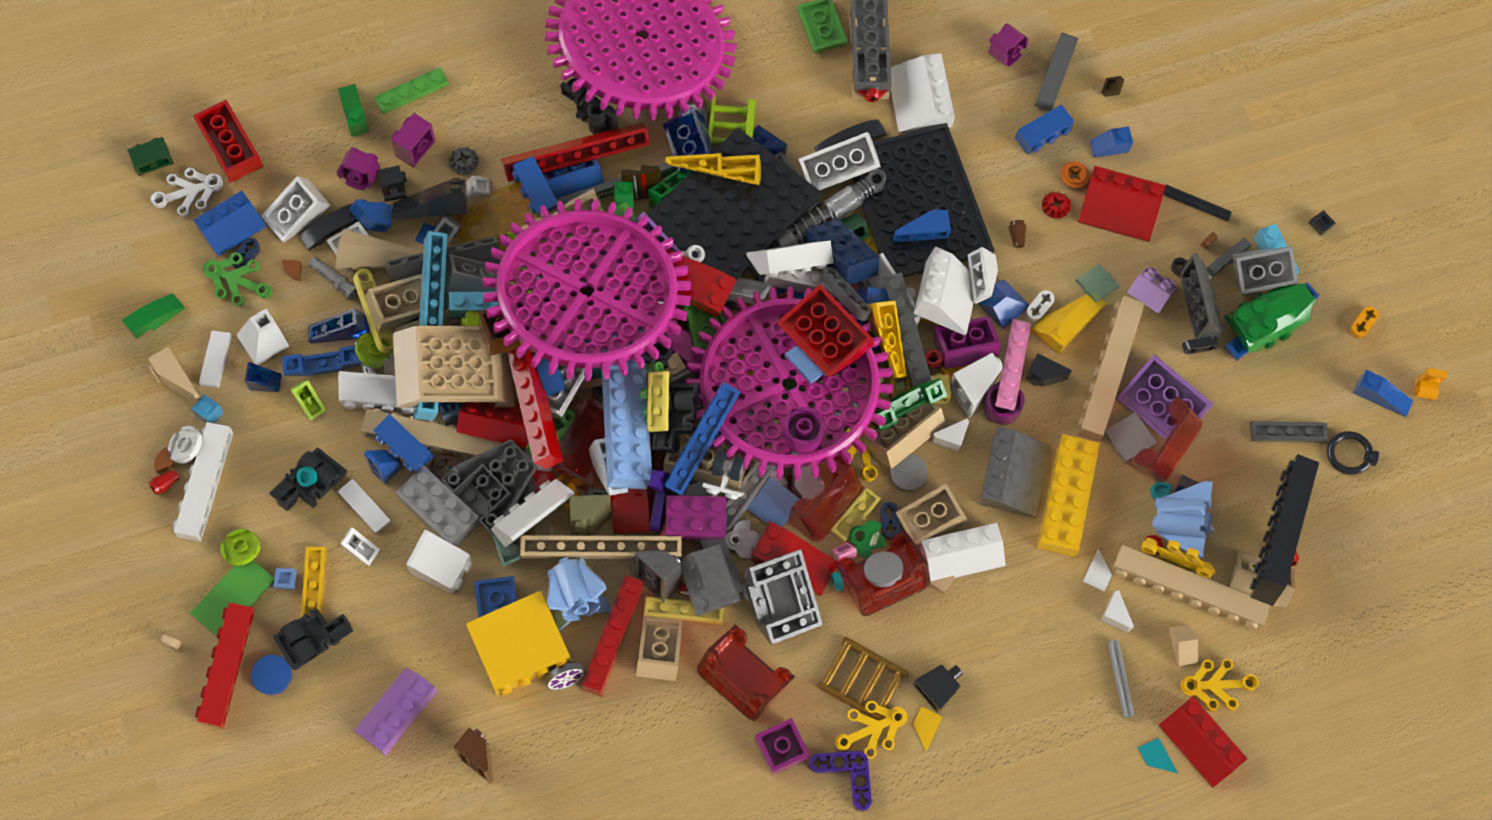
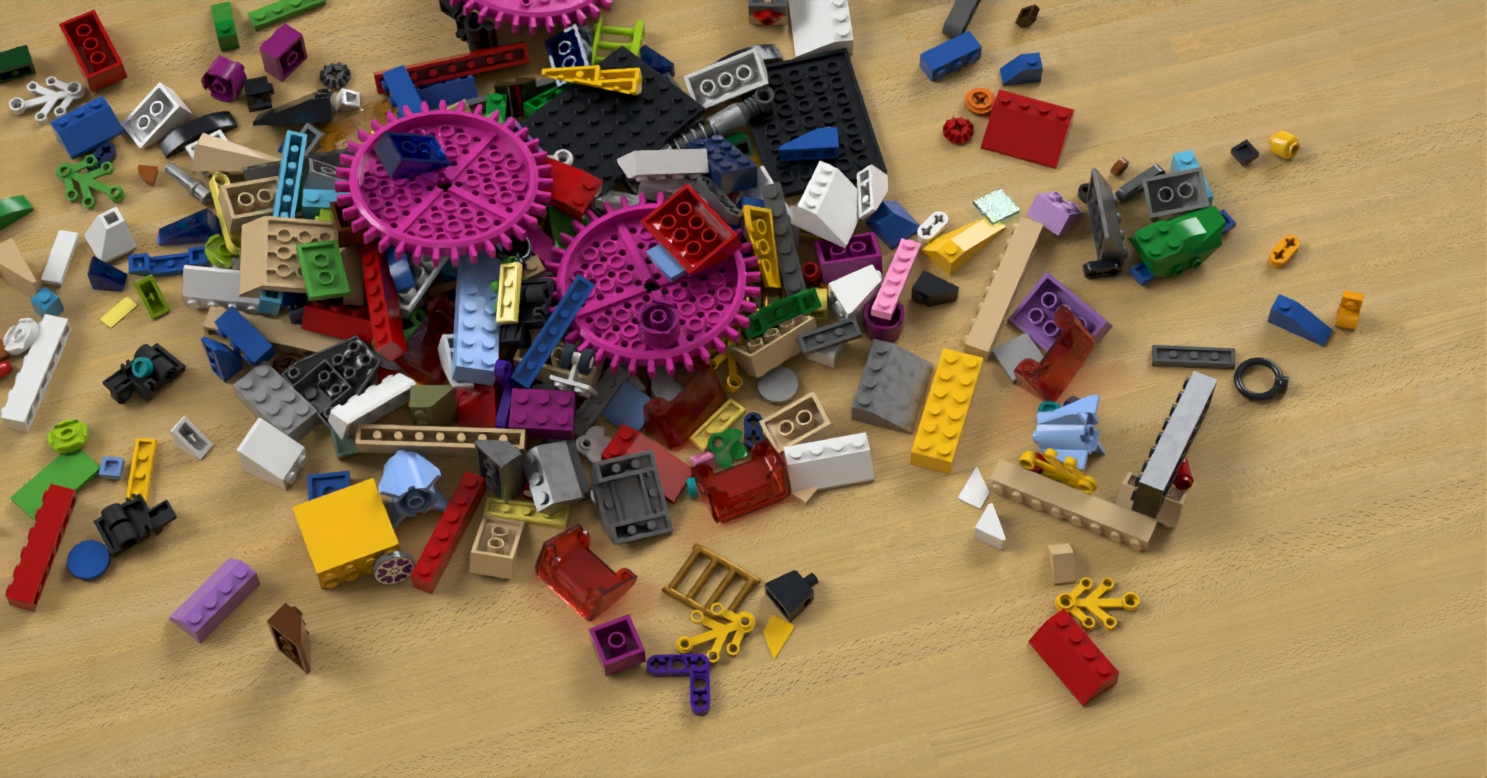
camera: 10 degrees right, 10 degrees down
white tile [338,479,391,535] -> none
blue slope [350,199,392,233] -> none
light grey tile [864,551,904,588] -> none
reddish brown cone [1008,220,1027,248] -> none
light grey axle [1108,640,1134,718] -> none
teal sticker [1138,738,1178,774] -> none
black axle [1163,184,1232,221] -> none
none -> light yellow sticker [100,297,137,328]
none -> bright green plate [296,240,350,301]
none -> clear blue slope [374,131,451,179]
none -> dark grey plate [797,316,862,356]
none -> yellow head [1269,130,1300,159]

